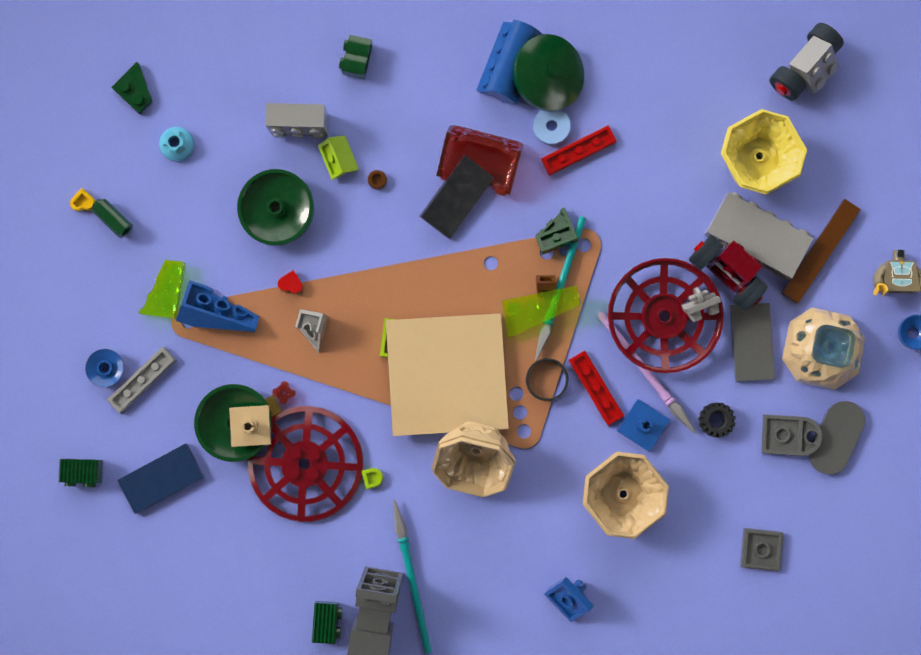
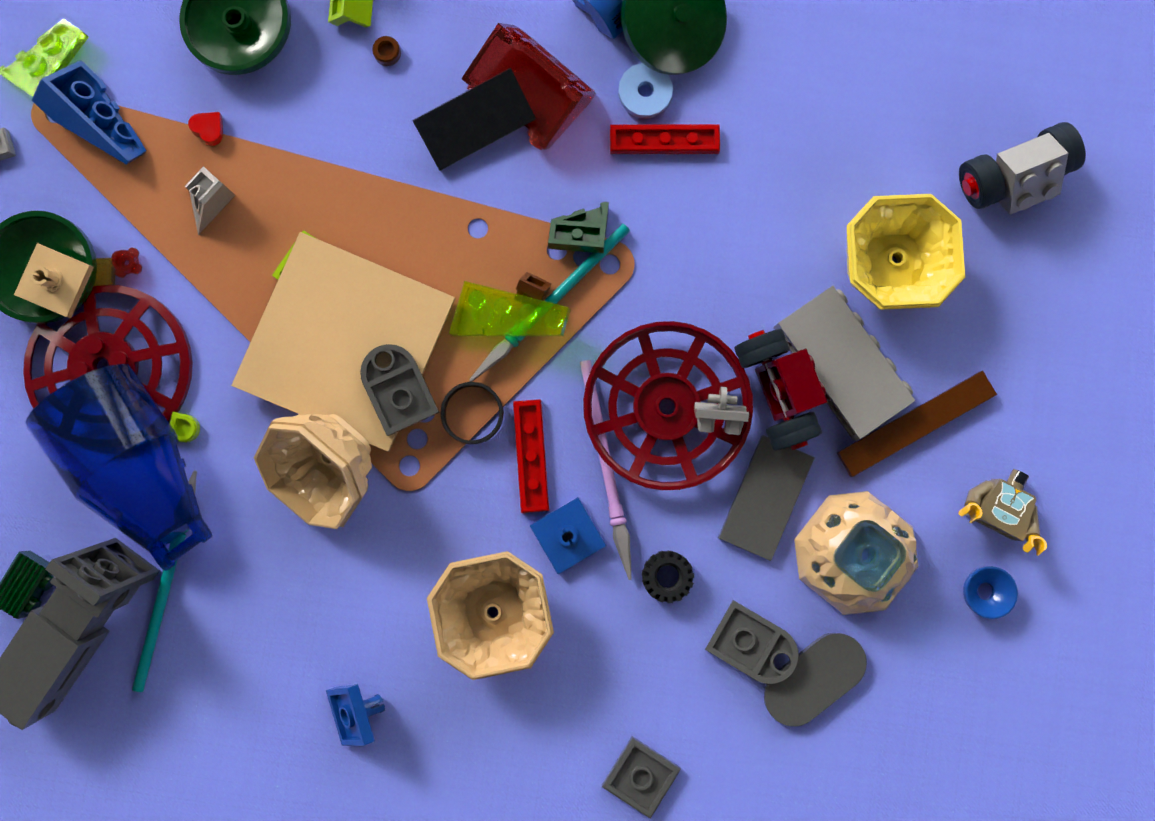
camera: 25 degrees right, 0 degrees up
none -> clear blue windscreen [25,364,212,571]
none -> dark grey tile [360,344,440,436]

